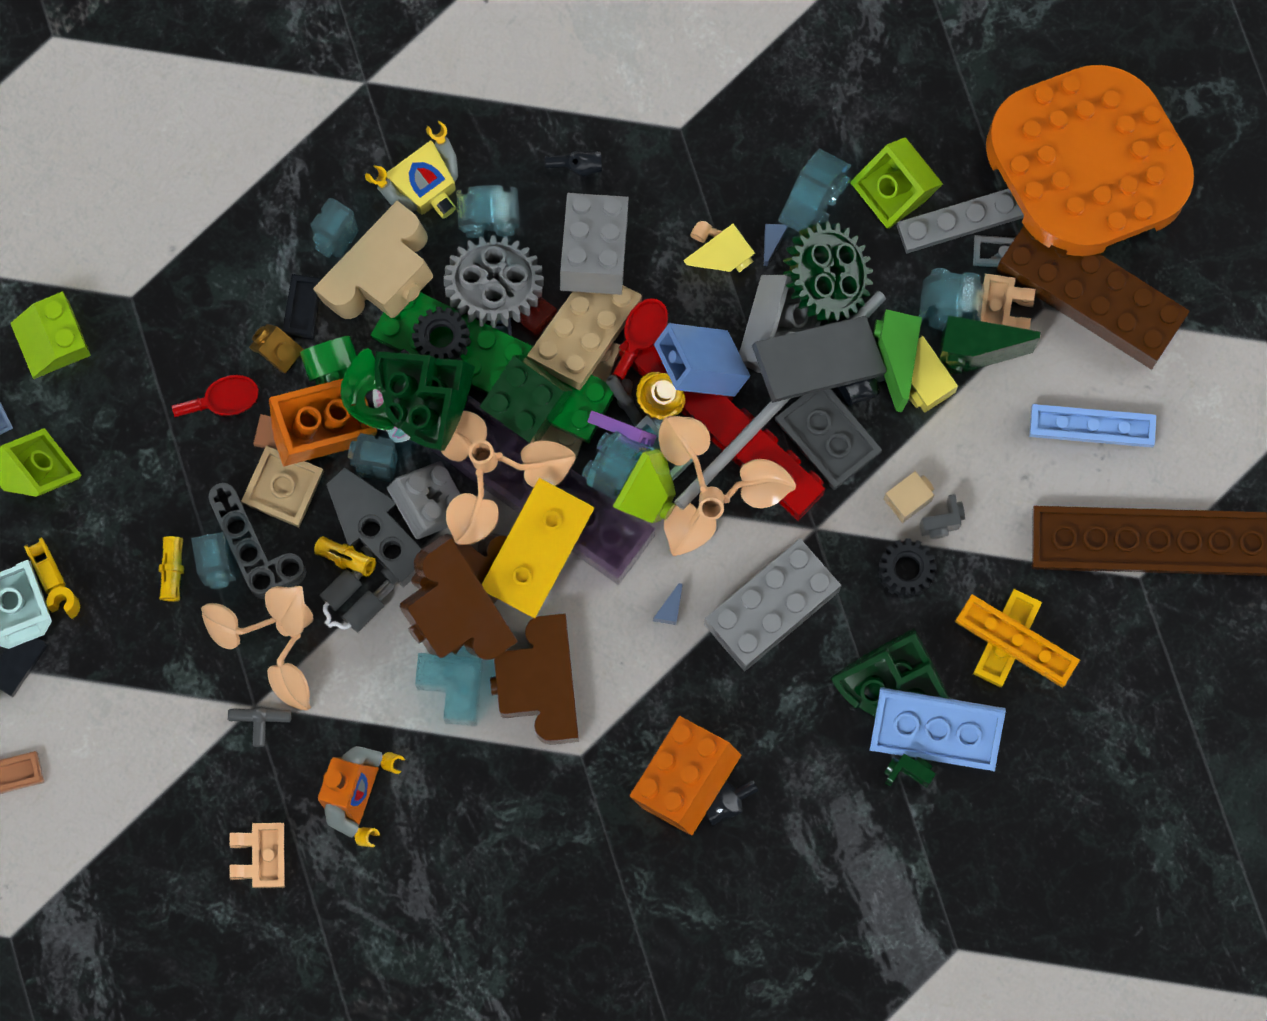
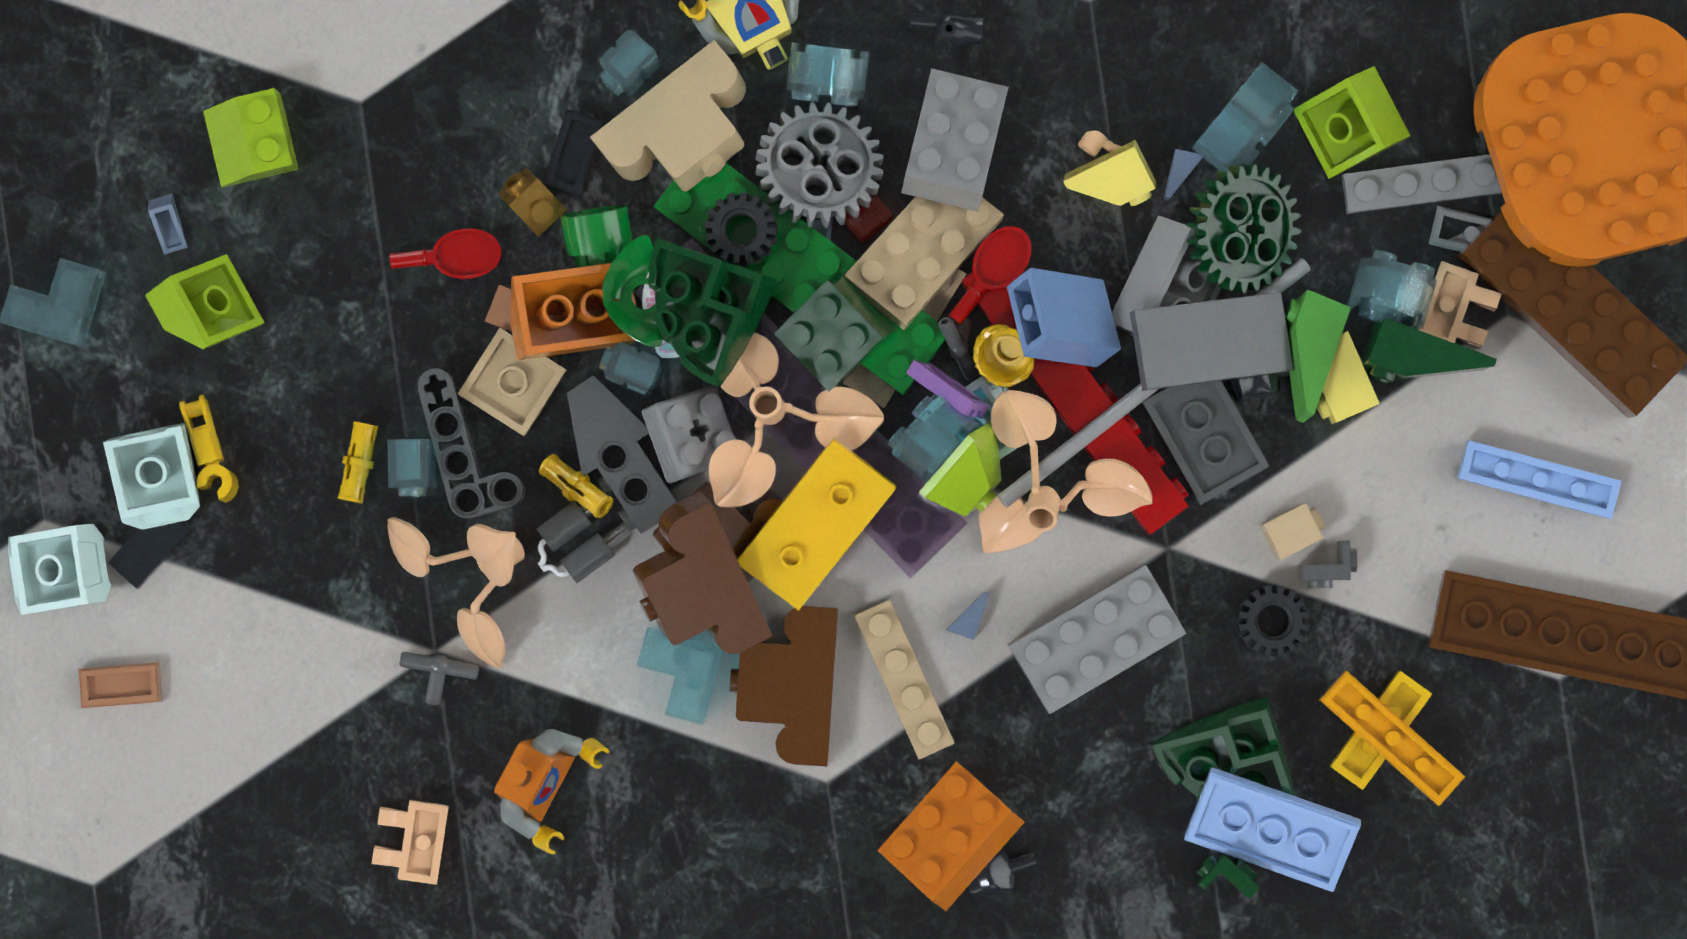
camera: 10 degrees right, 10 degrees up
none -> tan plate [854,599,955,759]

